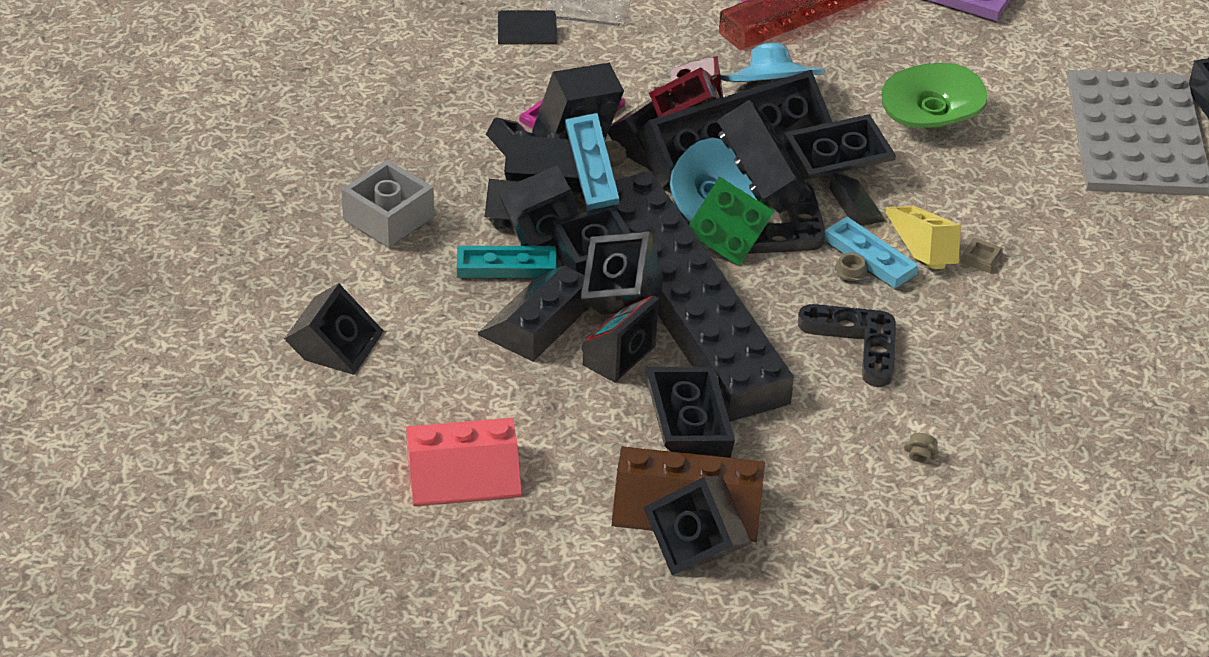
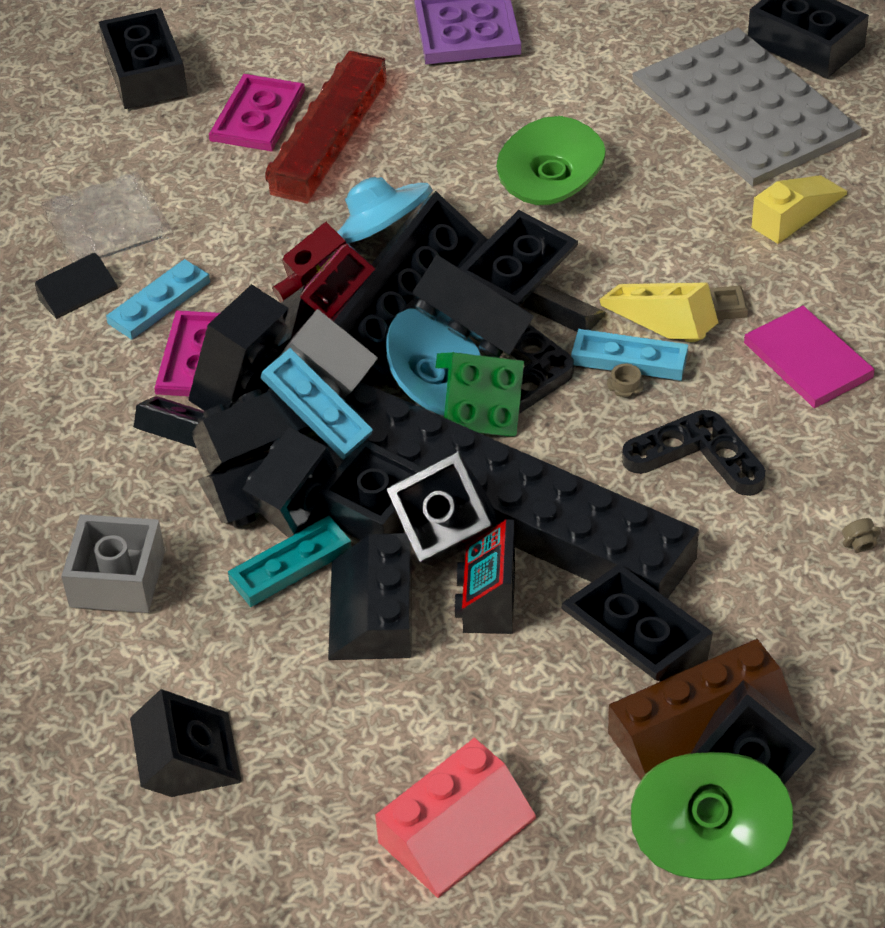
camera: 30 degrees left, 5 degrees up
none -> medium azure plate [106,259,210,340]
none -> light grey brick [276,309,378,400]
none -> bright green hat [631,752,793,880]
none -> dark pink tile [744,305,875,409]
none -> light yellow slope [751,175,847,244]

